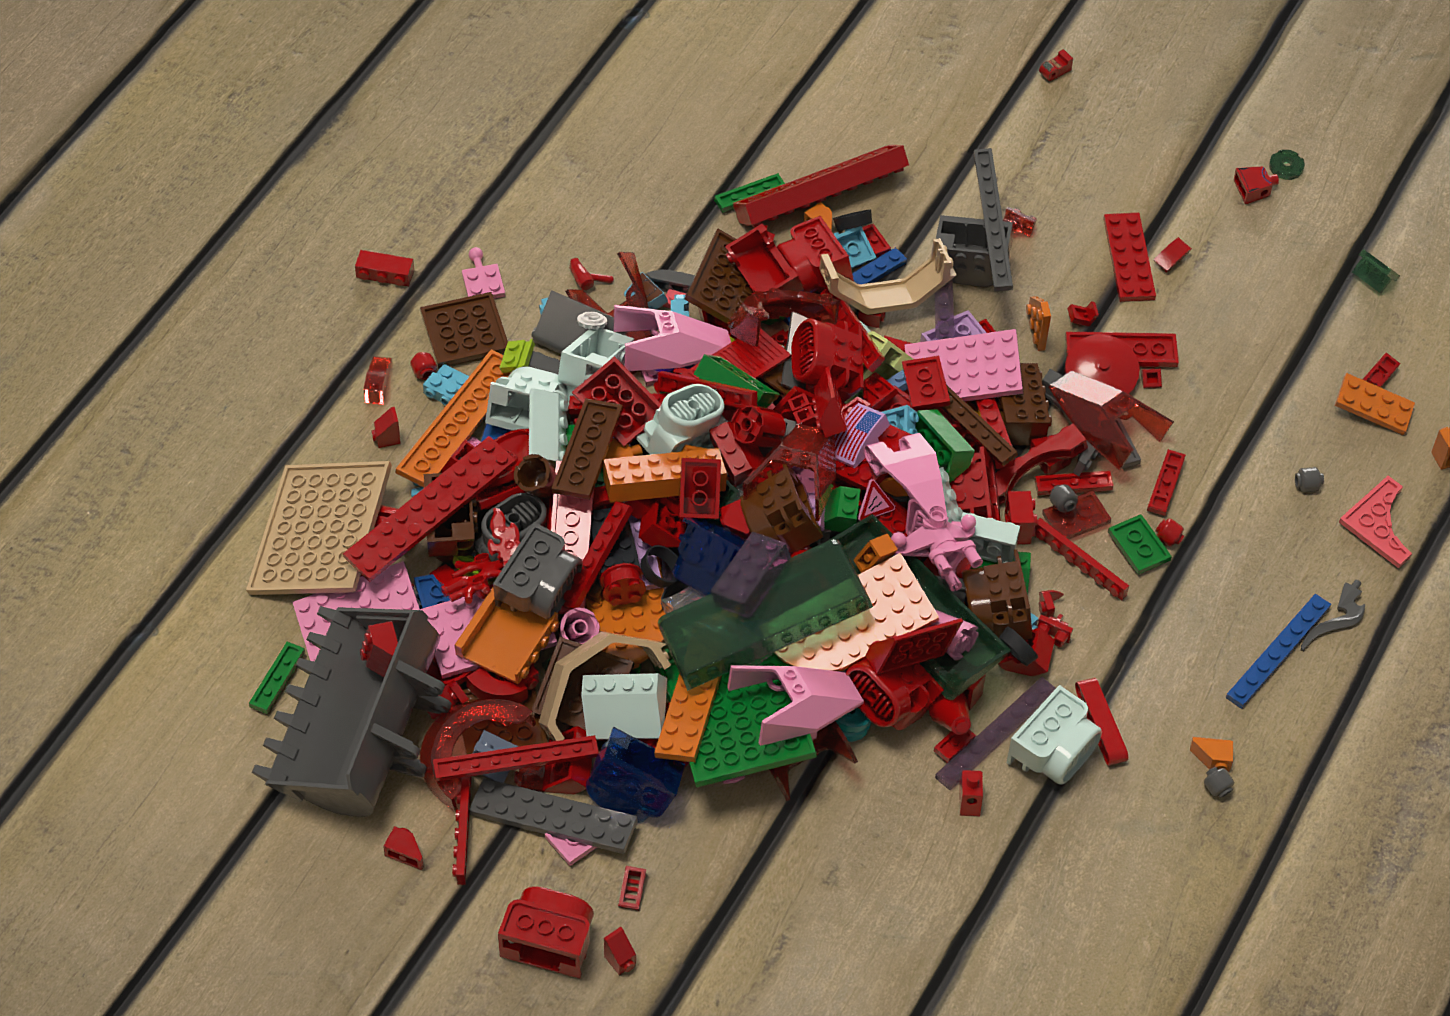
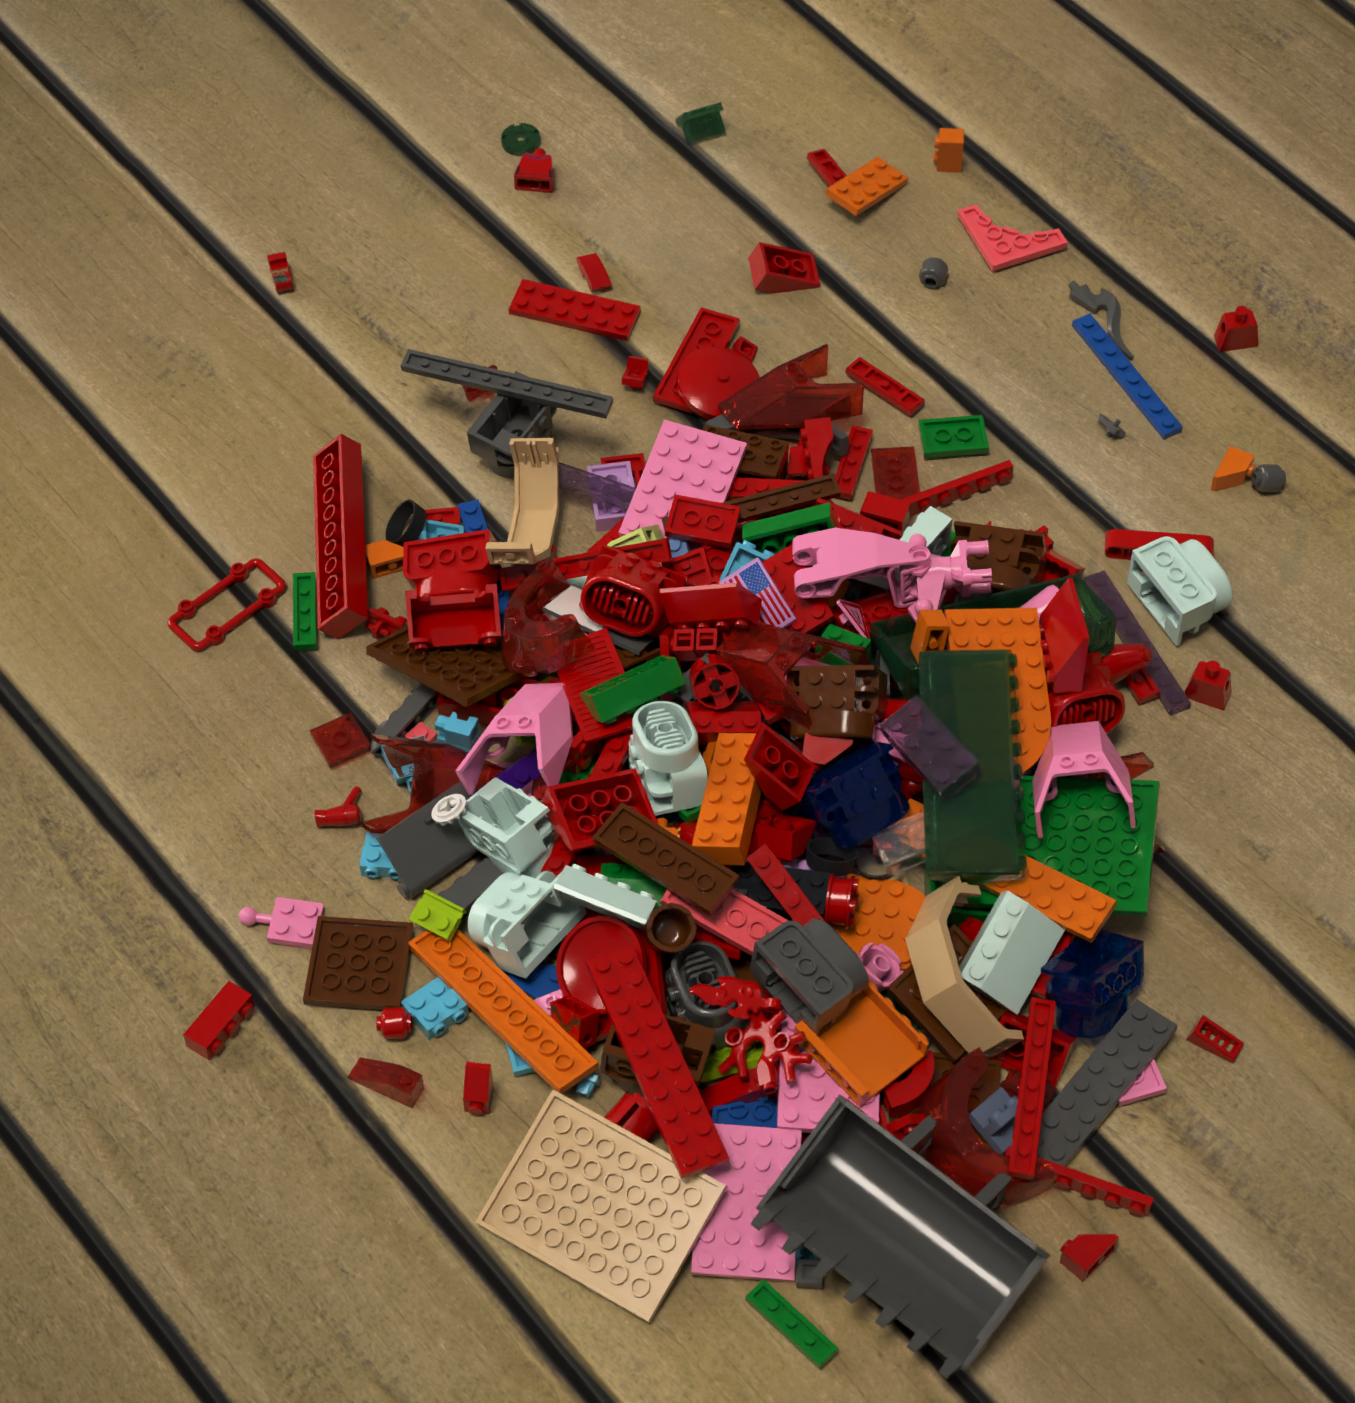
camera: 65 degrees left, 0 degrees up
red slope [360,621,398,677] -> none
red brick [498,886,594,979] -> none
red slope [604,926,636,975] -> none
red tile [658,371,757,408] -> none
black tyre [998,626,1038,666] -> none
orange plate [1026,296,1051,351] -> none
dark grey head [1050,484,1078,513] -> none
red head [1155,518,1184,547] -> none
none -> red bar [167,558,287,651]
none -> clear red plate [309,712,371,769]
none -> red slope [748,242,820,293]
none -> dark grey piece [1097,414,1126,438]
none -> red torso [1214,306,1259,352]

